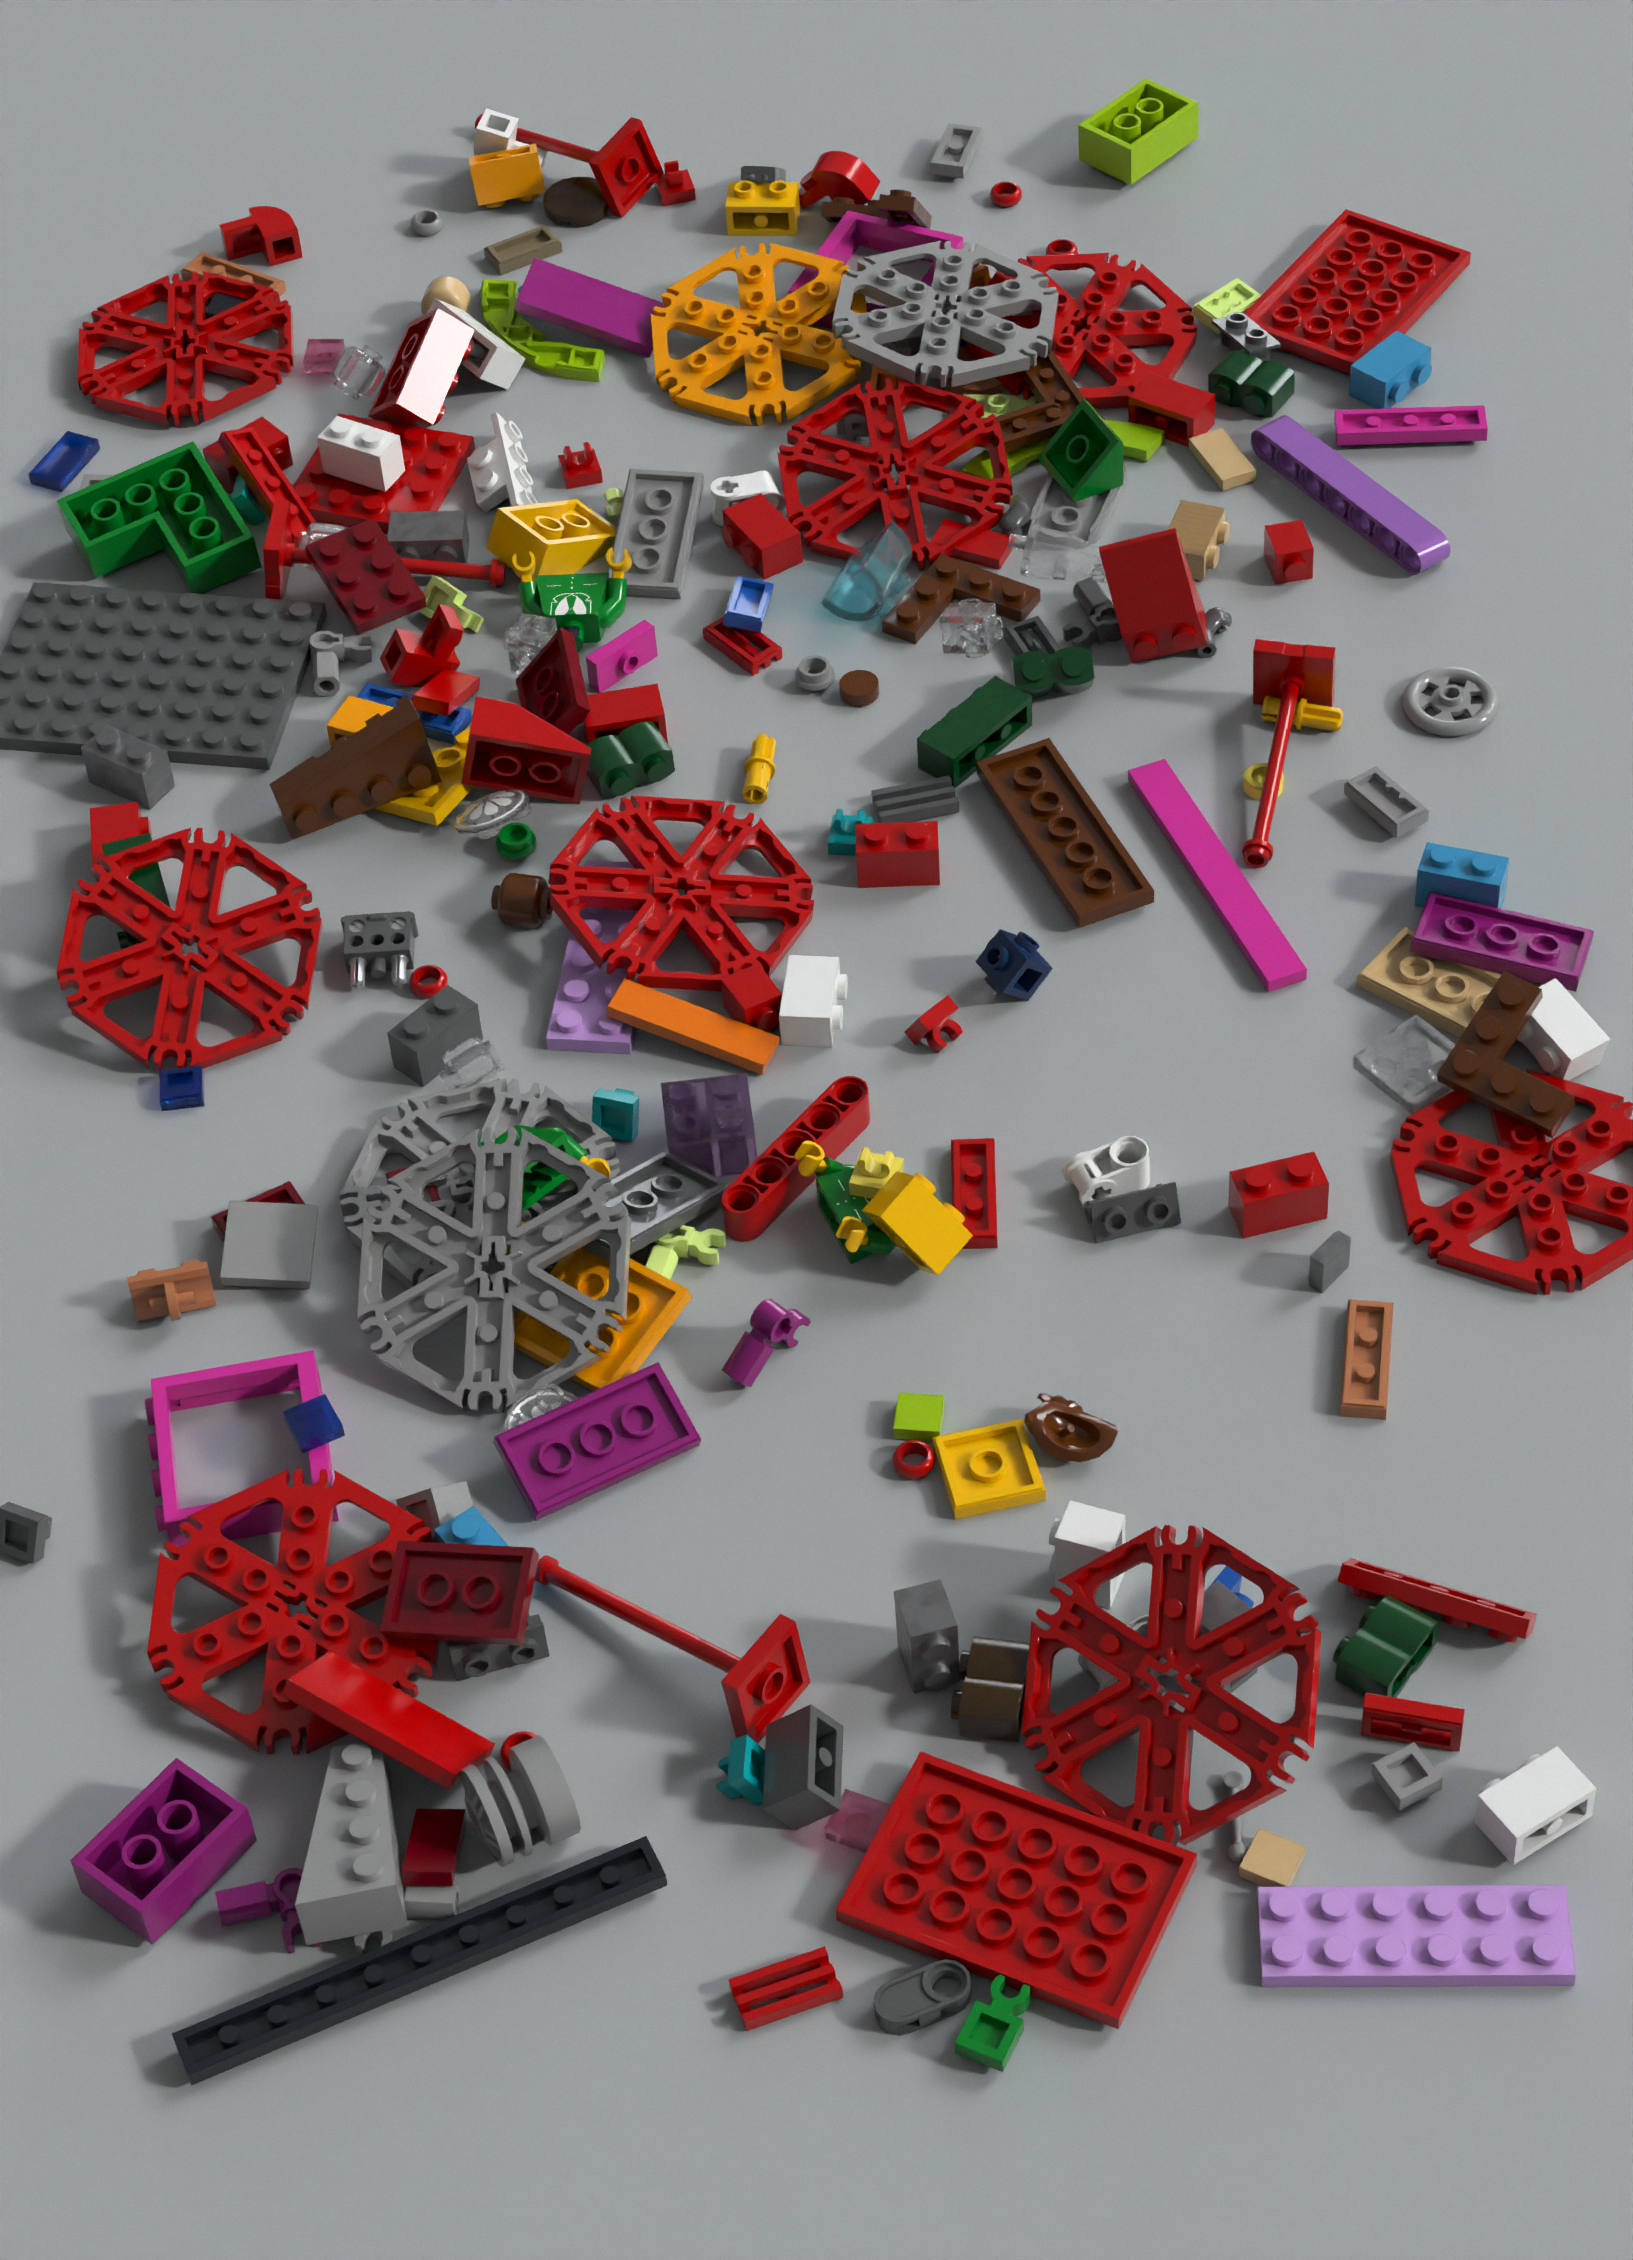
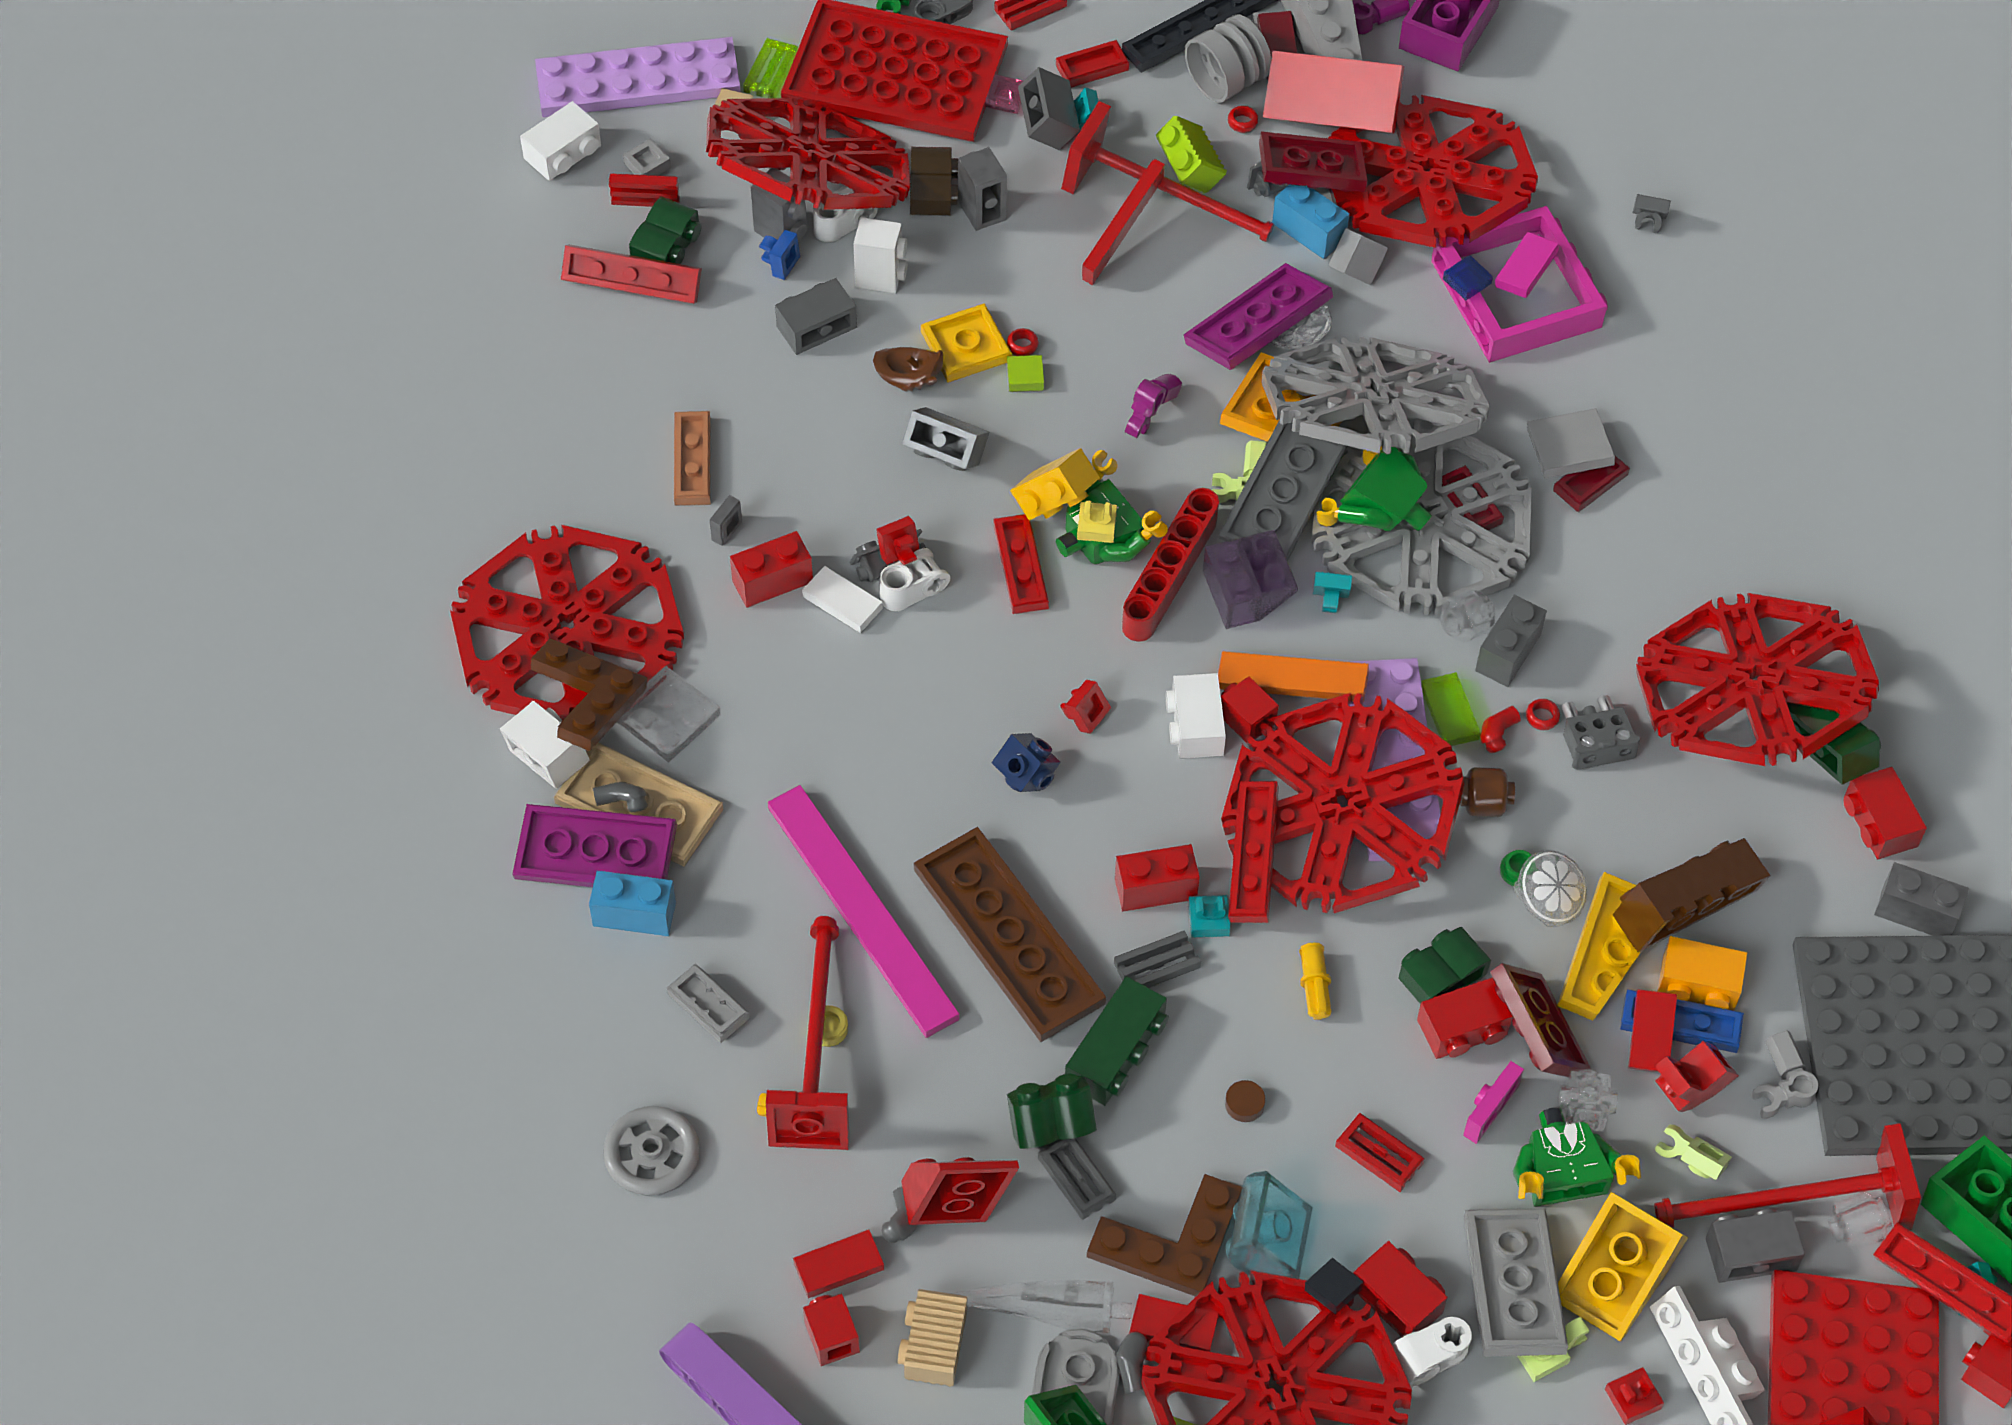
camera: 165 degrees right, 10 degrees up
nougat hips [127,1259,216,1322] -> none
clear blue tile [159,1065,205,1111] -> none
dark red plate [305,518,426,635] -> none
white brick [317,416,405,492] -> none
red slope [461,697,591,804] -> none
blue tile [723,576,774,633] -> none
light grey plate [795,655,835,691] -> none
clear brick [939,598,1003,658] -> none
dark grey bar [1063,577,1122,649] -> none
none -> dark grey arm [592,782,648,813]
none -> clear neon green tile [743,38,798,98]
none -> dark grey brick [775,278,857,355]
none -> red tile [793,1229,884,1299]
none -> white tile [802,566,883,633]
none -> red tile [876,516,919,565]
none -> dark grey brick [902,407,990,471]
none -> red tile [1056,40,1129,88]
none -> red tile [1082,159,1165,286]
none -> lime brick [1156,116,1227,194]
none -> red tile [1228,781,1279,923]
none -> black tile [1305,1257,1364,1315]
none -> clear neon green tile [1421,672,1481,746]
none -> red arm [1480,706,1521,753]
none -> dark pink tile [1495,232,1559,298]

